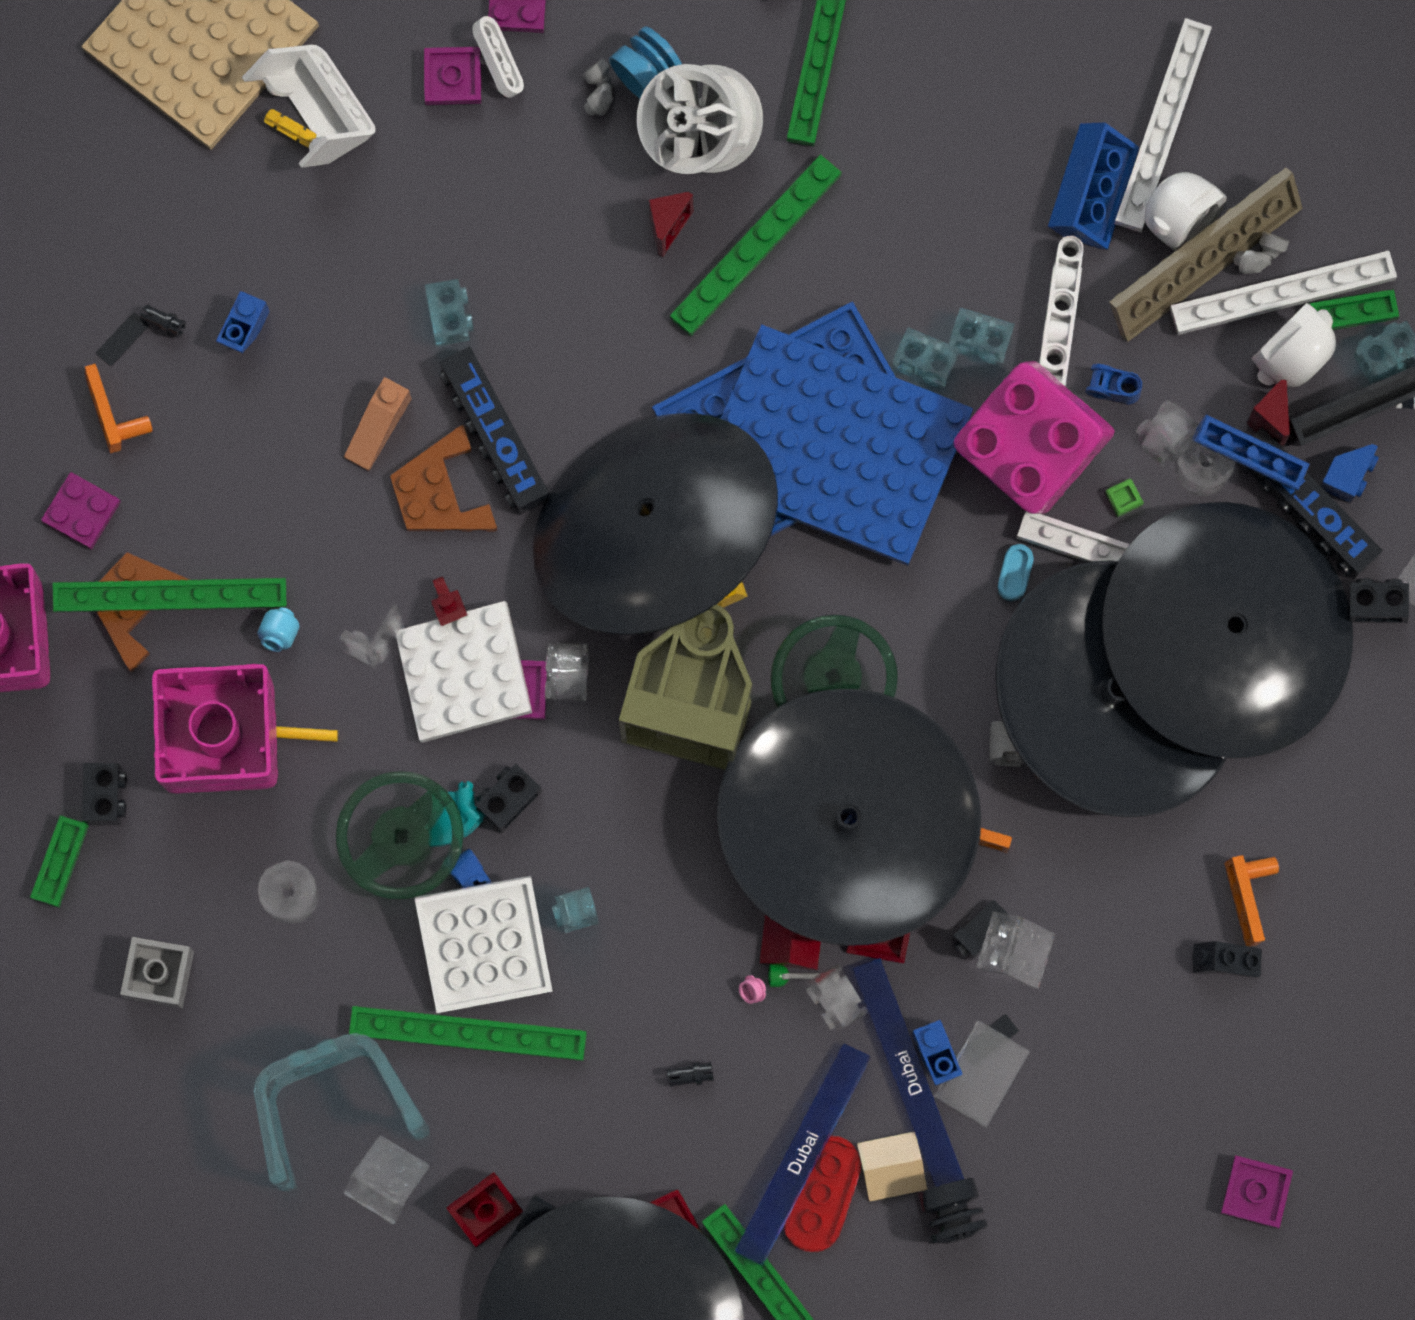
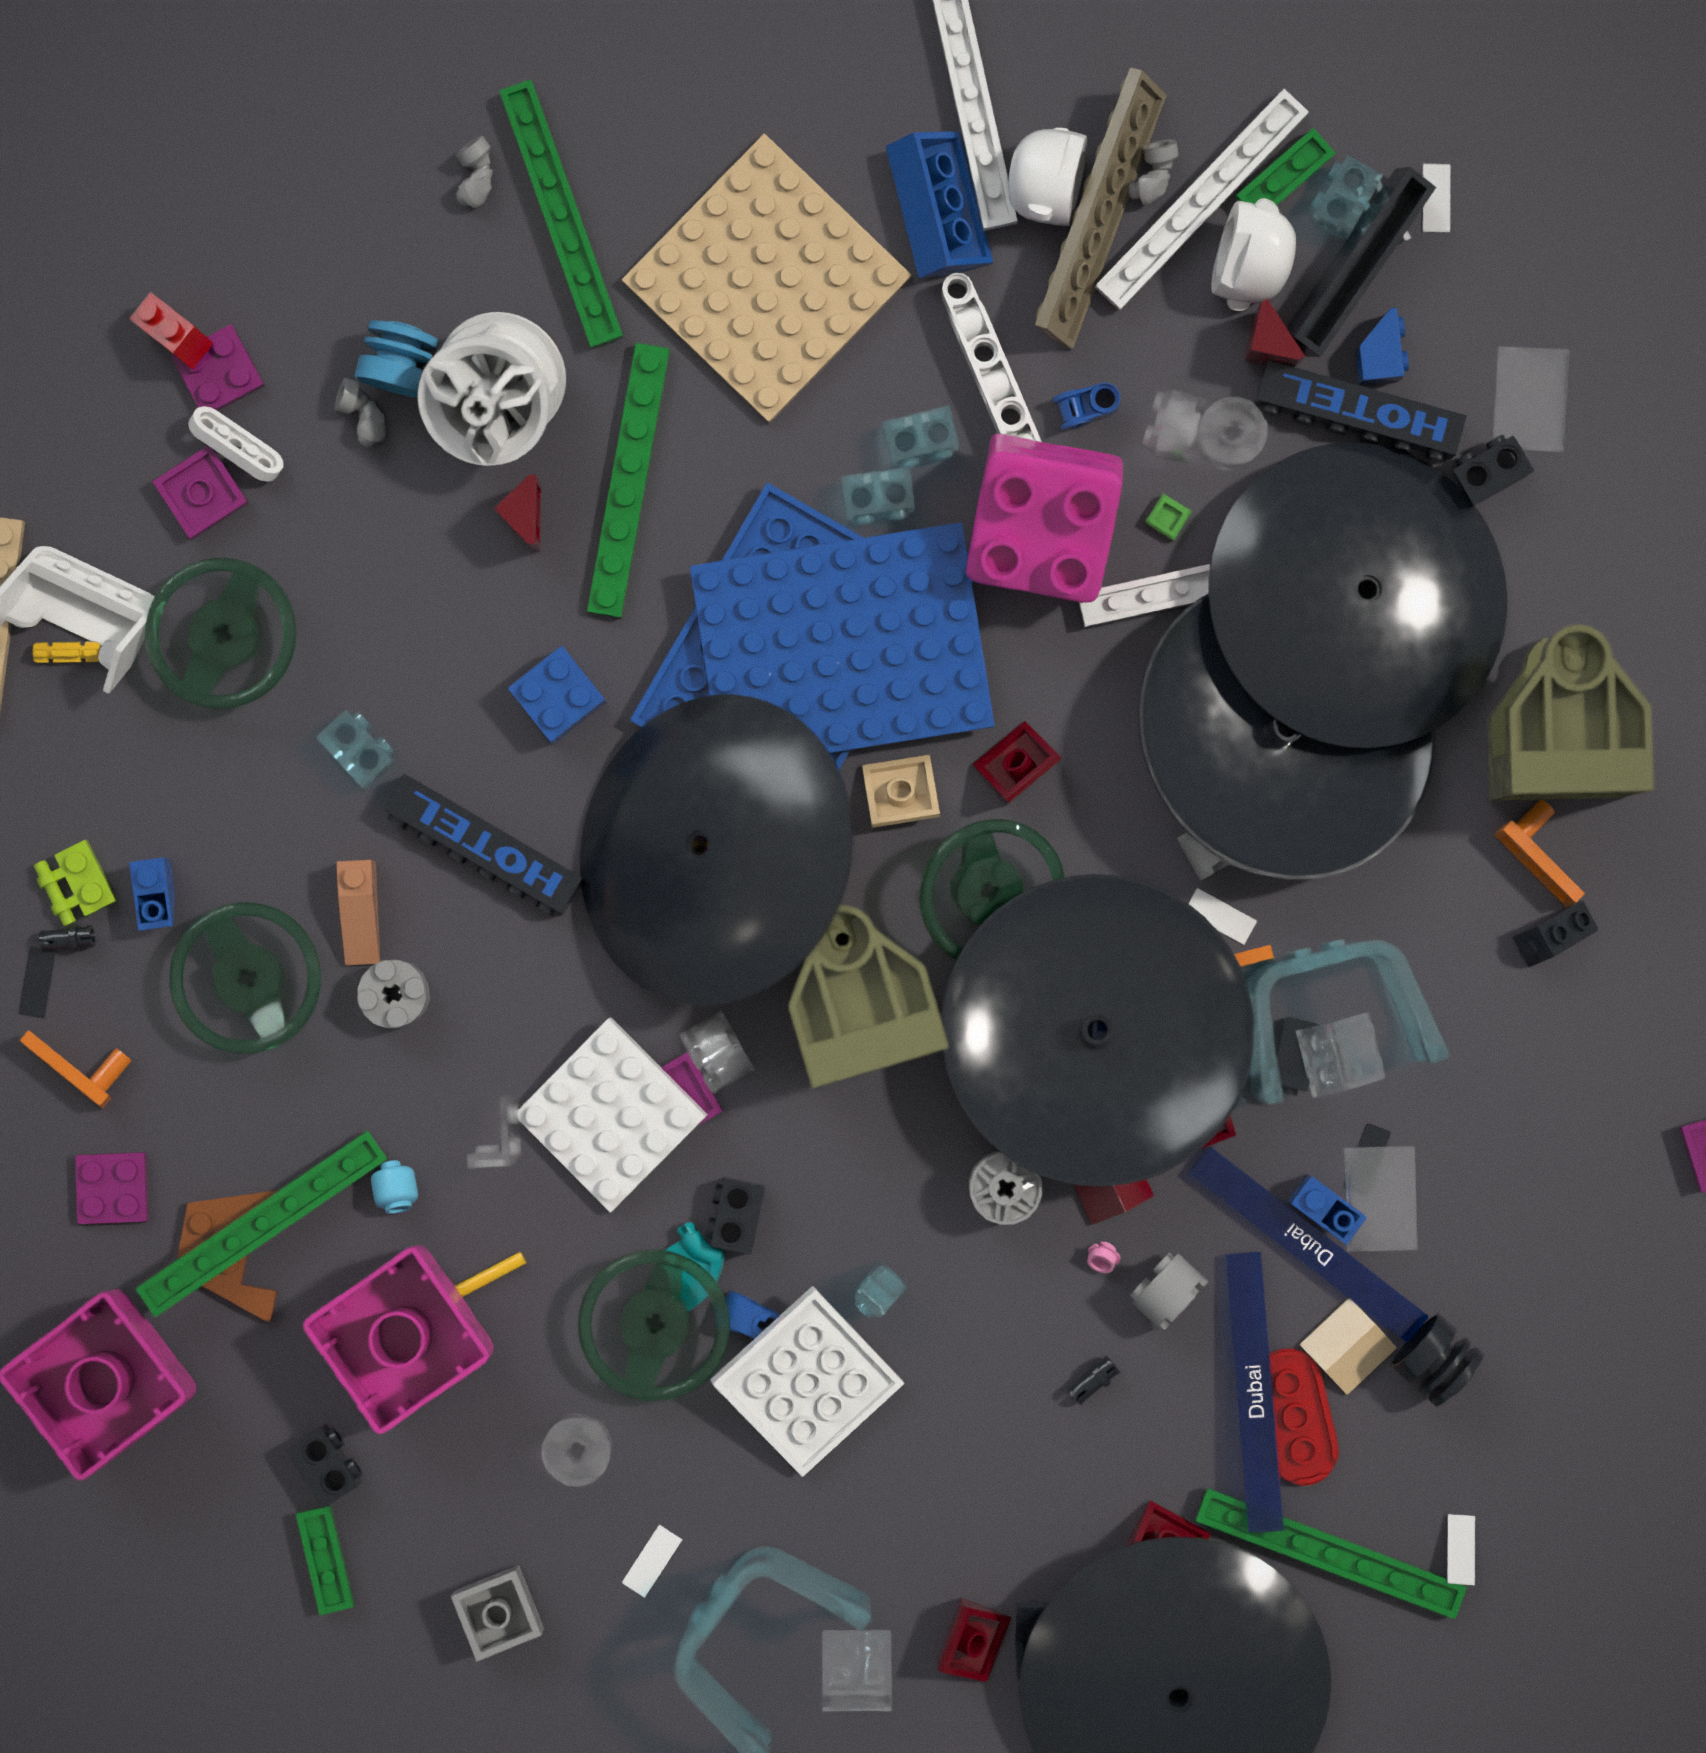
camera: 35 degrees left, 10 degrees up
green plate [349,1006,587,1061] -> none
dark orange wing [390,425,498,532] -> none
dark red plate [431,576,468,626] -> none
green hinge [768,964,839,987] -> none
clear brick [806,963,869,1031] -> none
medium azure tile [997,544,1034,601] -> none
blue brick [1192,415,1310,491] -> none
none -> lime plate [33,840,118,927]
none -> clear green piece [145,558,297,709]
none -> clear green piece [169,902,321,1054]
none -> light grey brick [357,960,430,1028]
none -> blue brick [508,646,607,745]
none -> tan plate [622,133,912,424]
none -> white sticker [622,1525,682,1598]
none -> tan slope [862,755,940,828]
none -> light grey wheel [968,1151,1042,1225]
none -> dark red slope [973,721,1062,805]
none -> light grey brick [1130,1252,1209,1332]
none -> white sticker [1189,888,1257,945]
none -> clear light blue windscreen [1247,939,1448,1104]
none -> olive brick [1487,624,1654,801]

